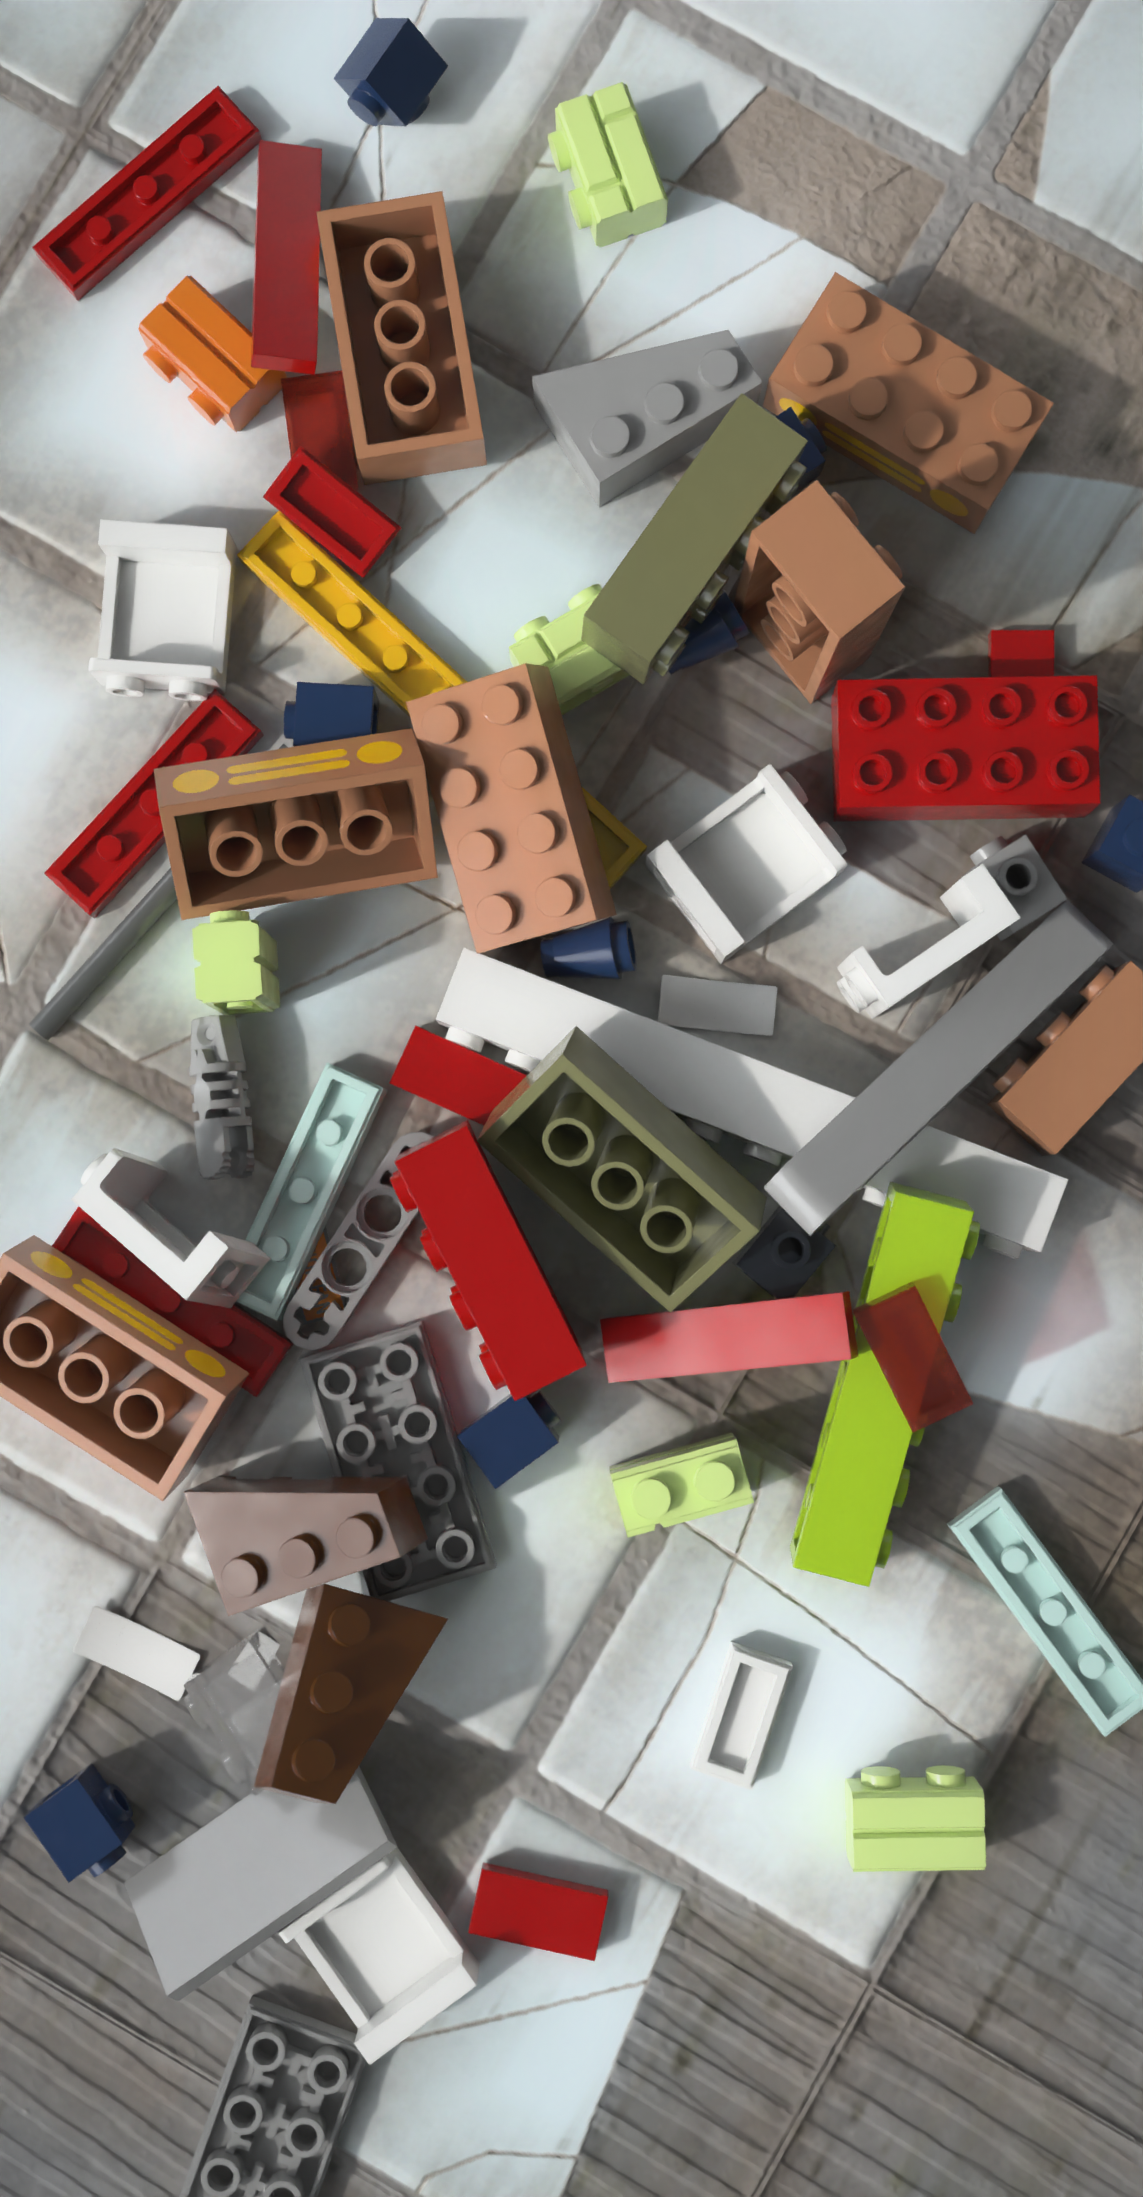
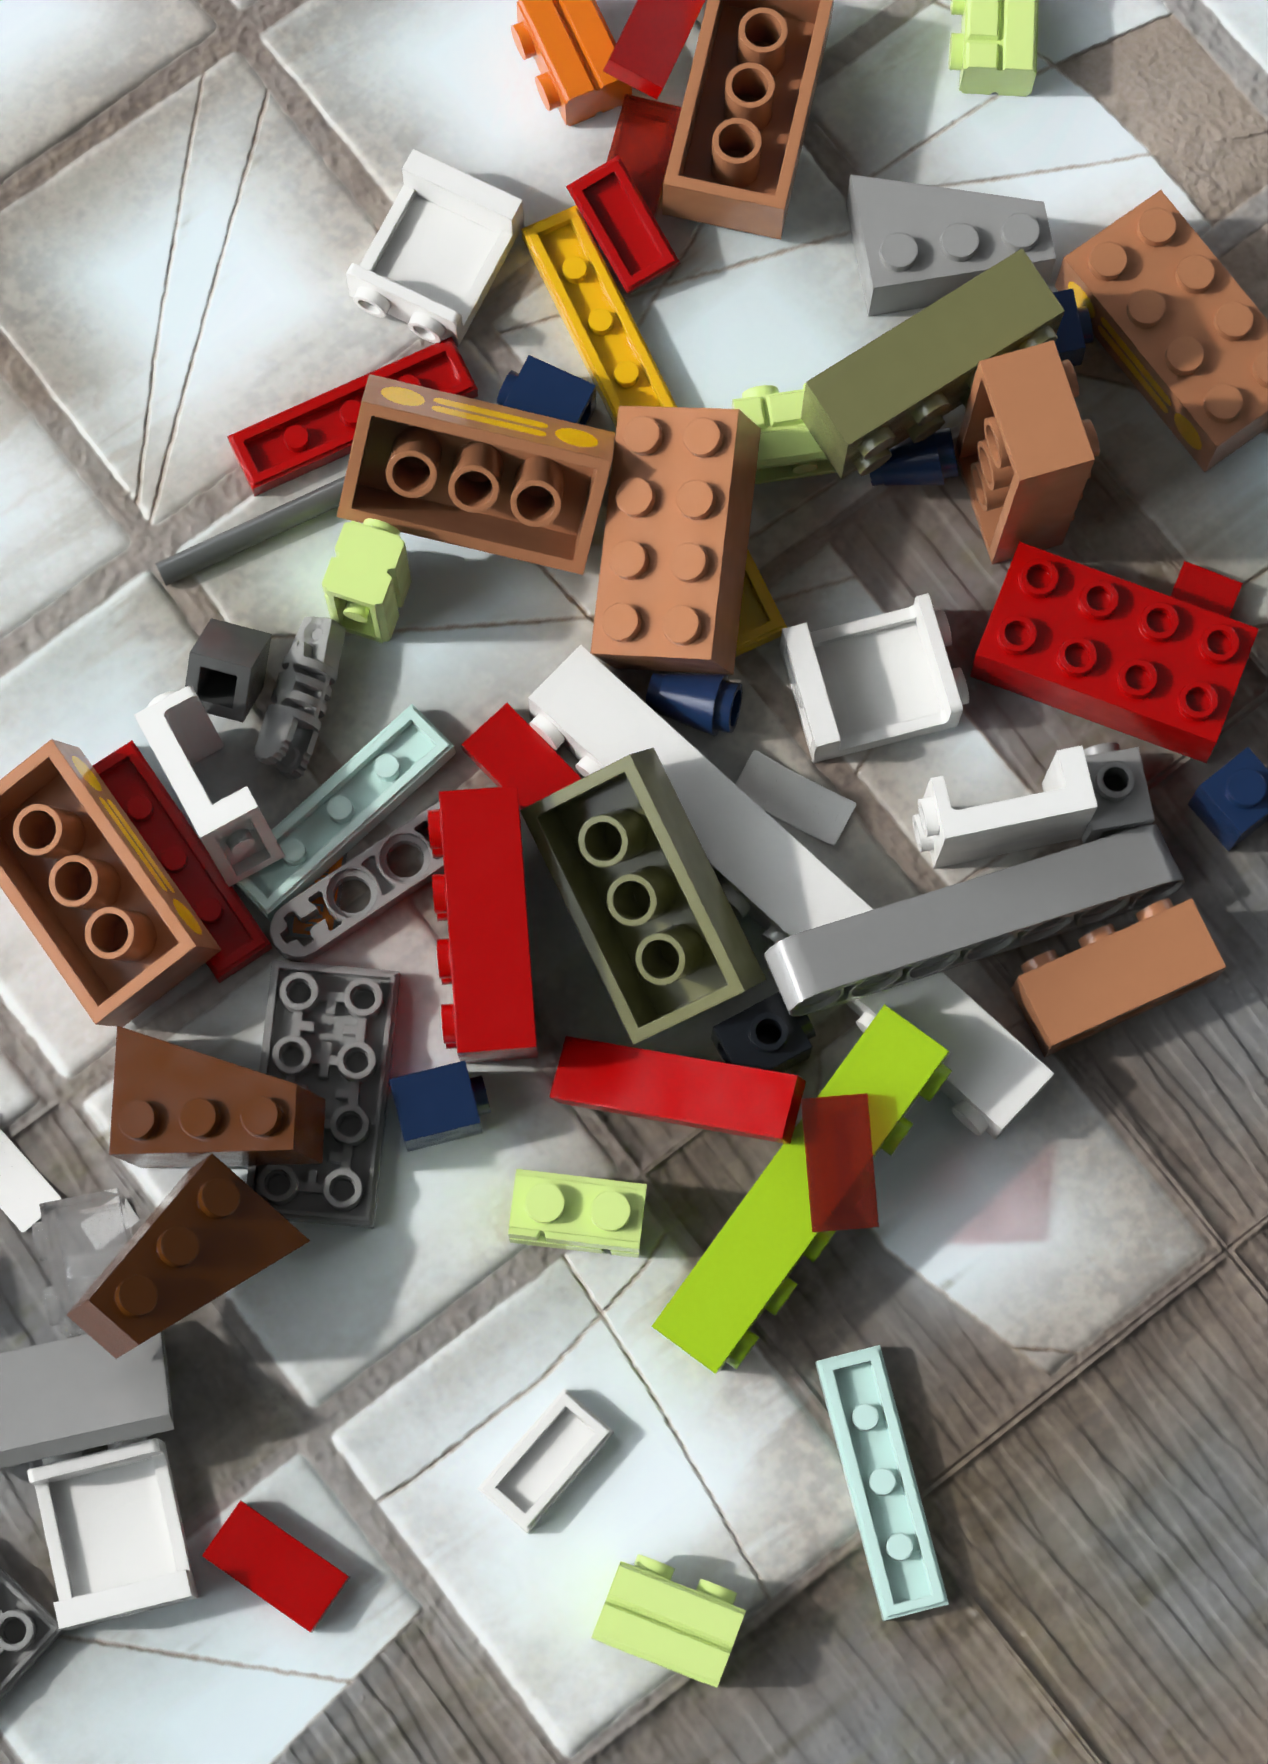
camera: 15 degrees right, 10 degrees down
none -> dark grey brick [185,618,272,723]

